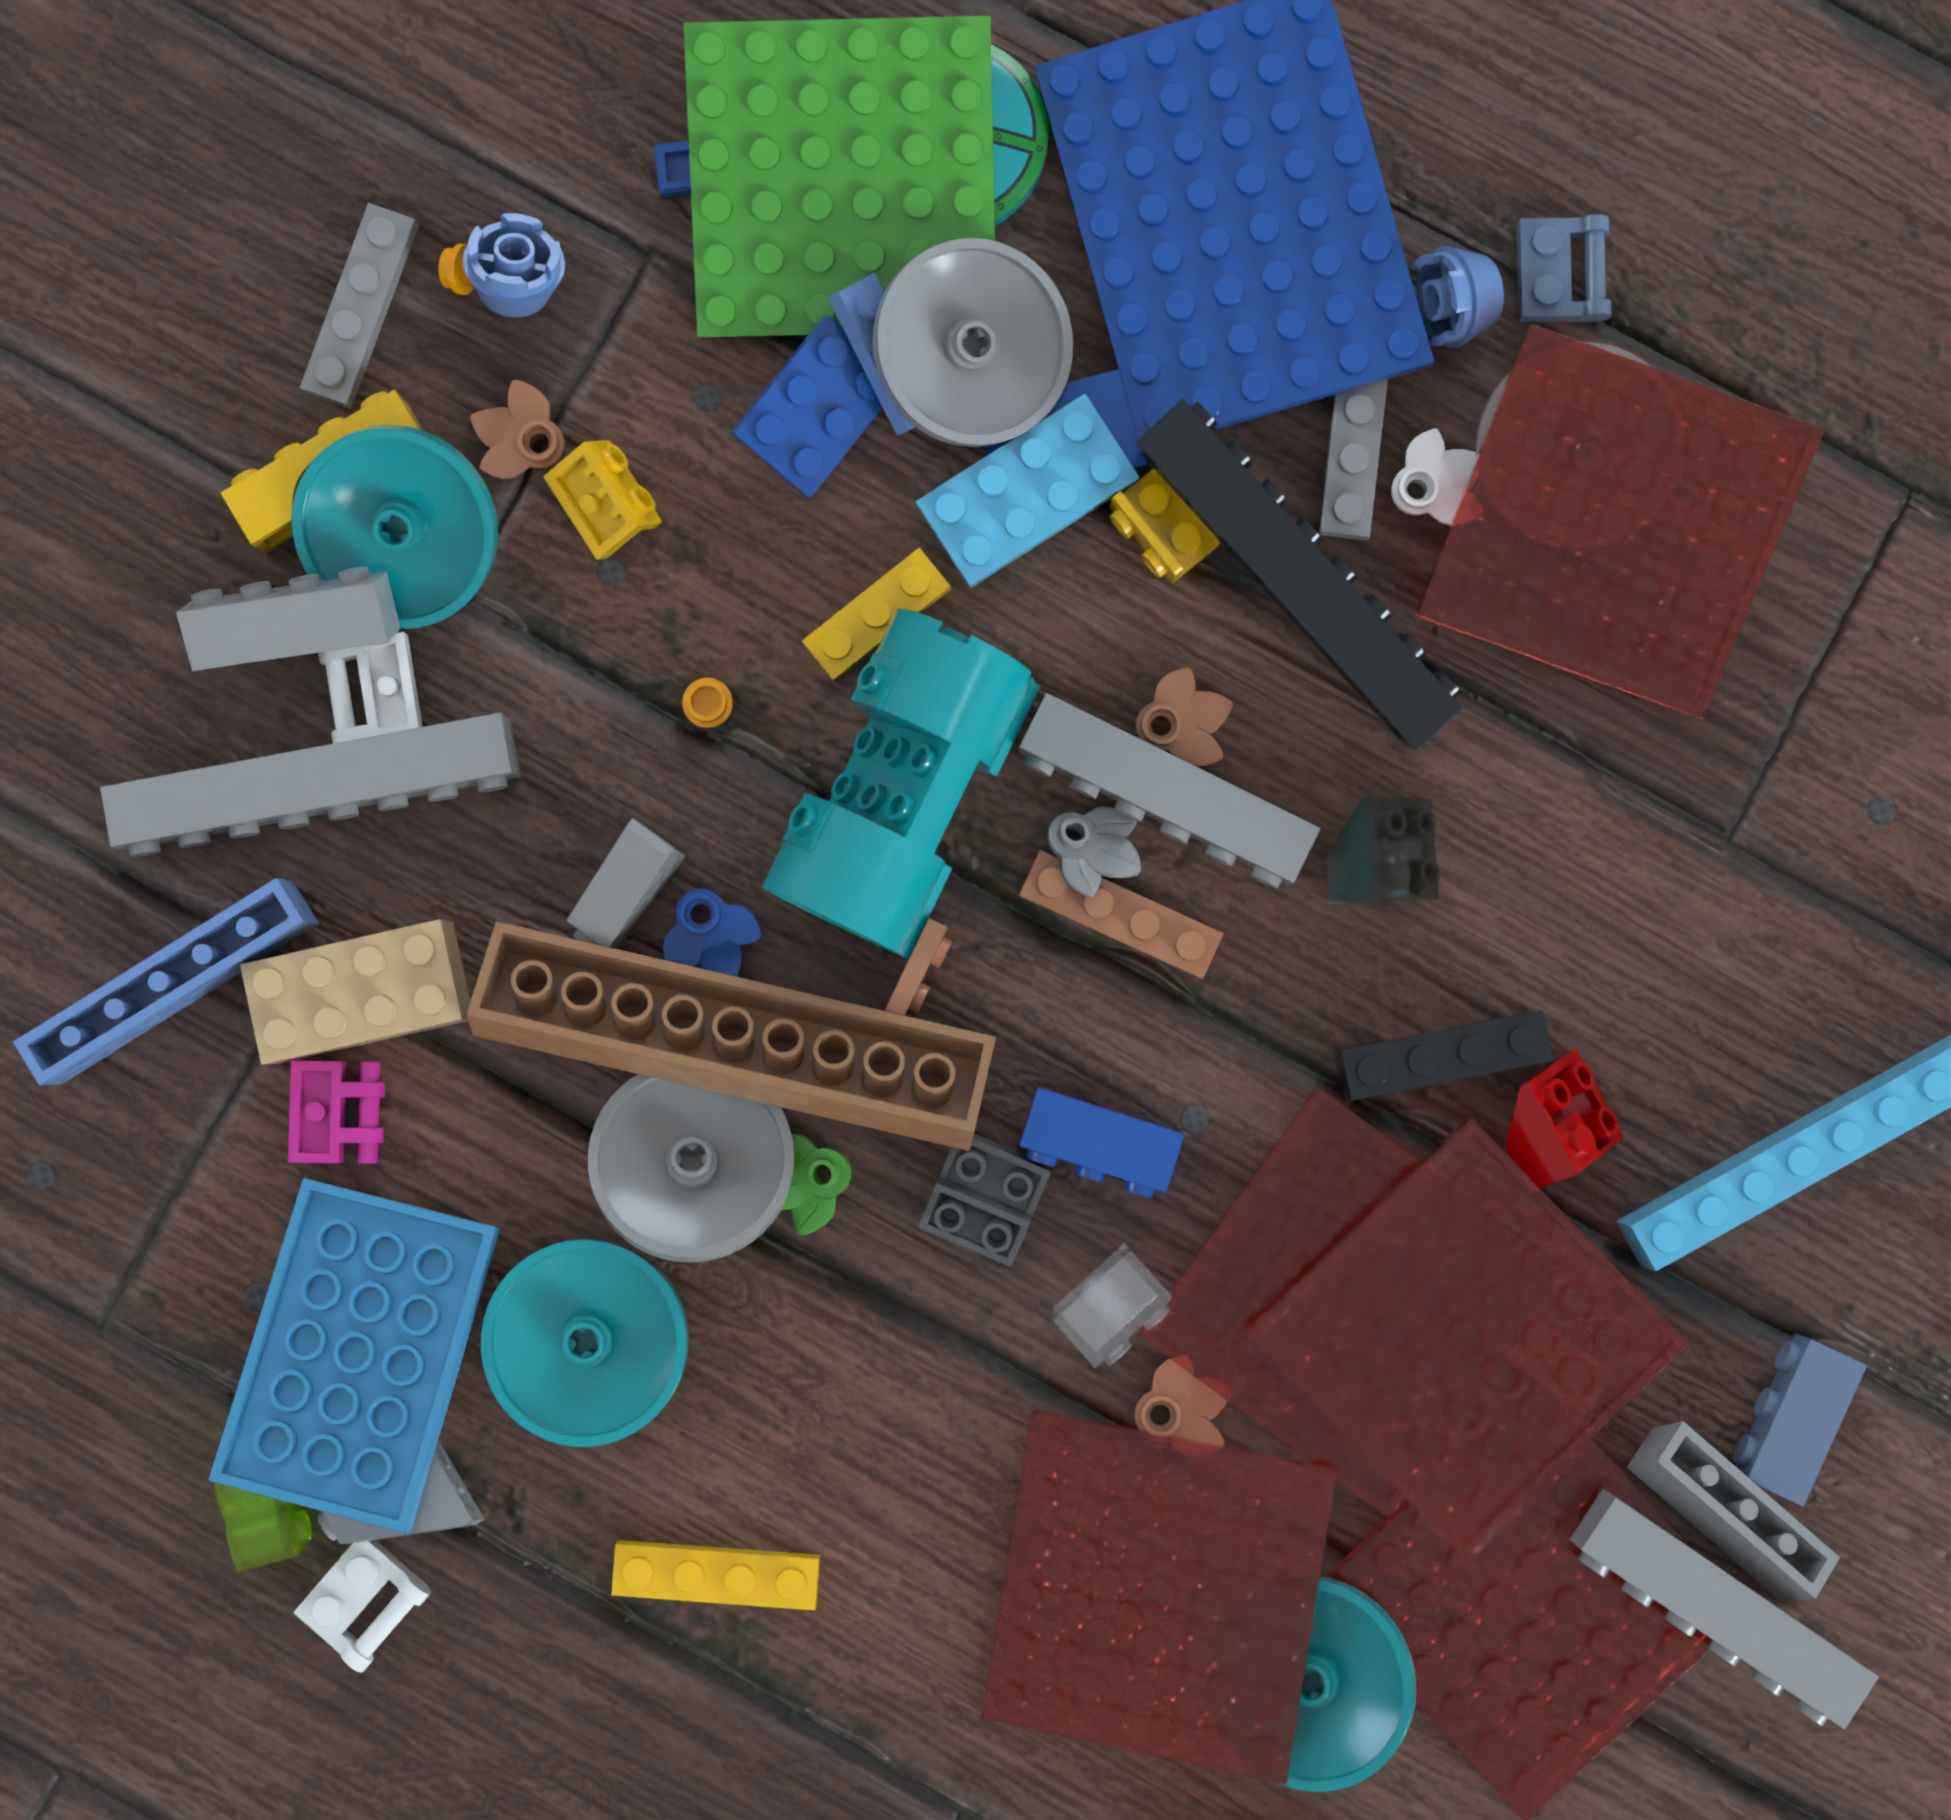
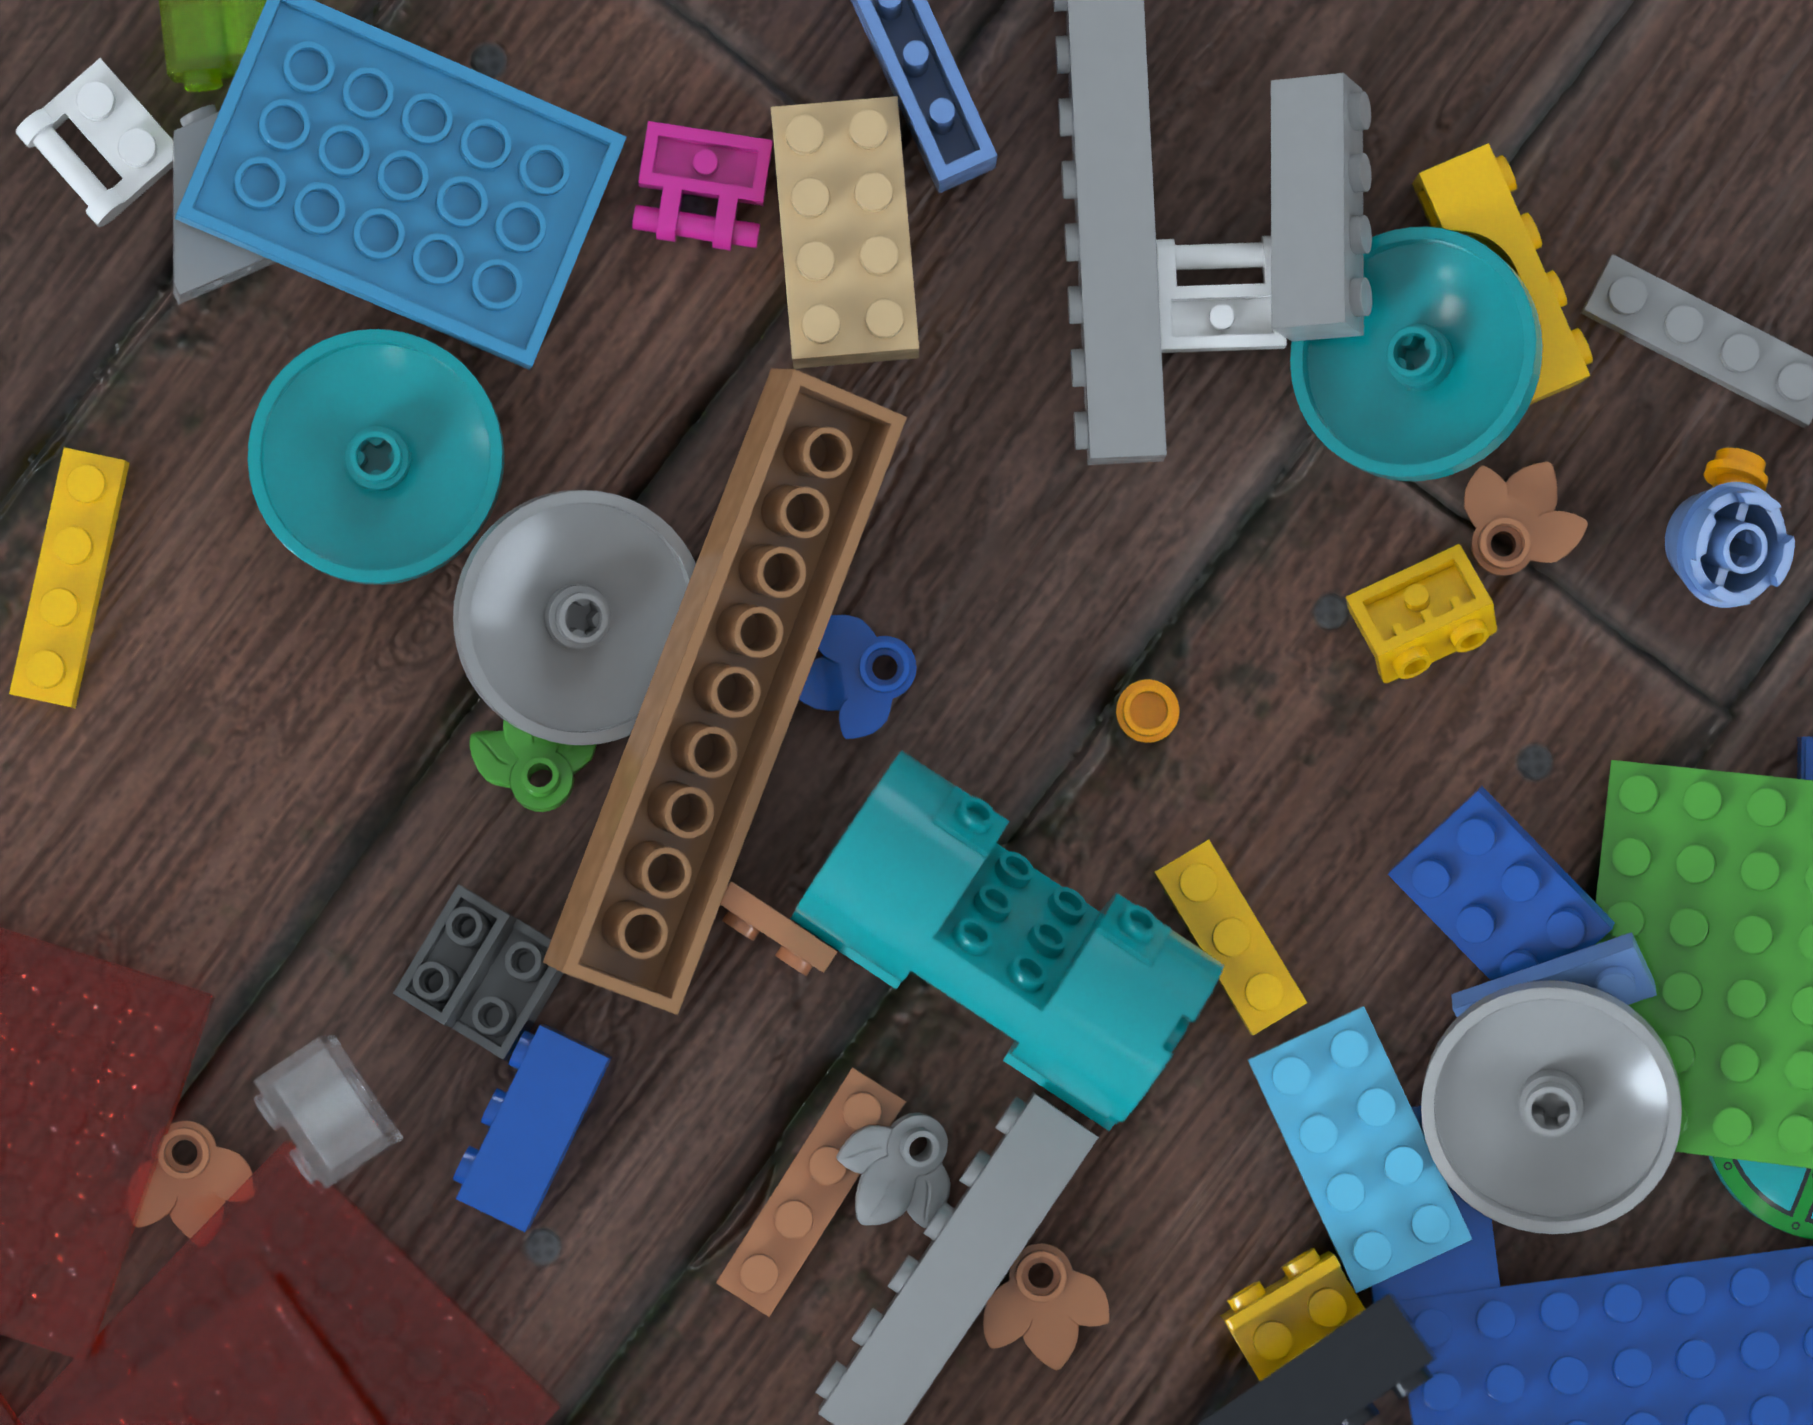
camera: 90 degrees right, 0 degrees up
light grey slope [566,818,686,949] -> none

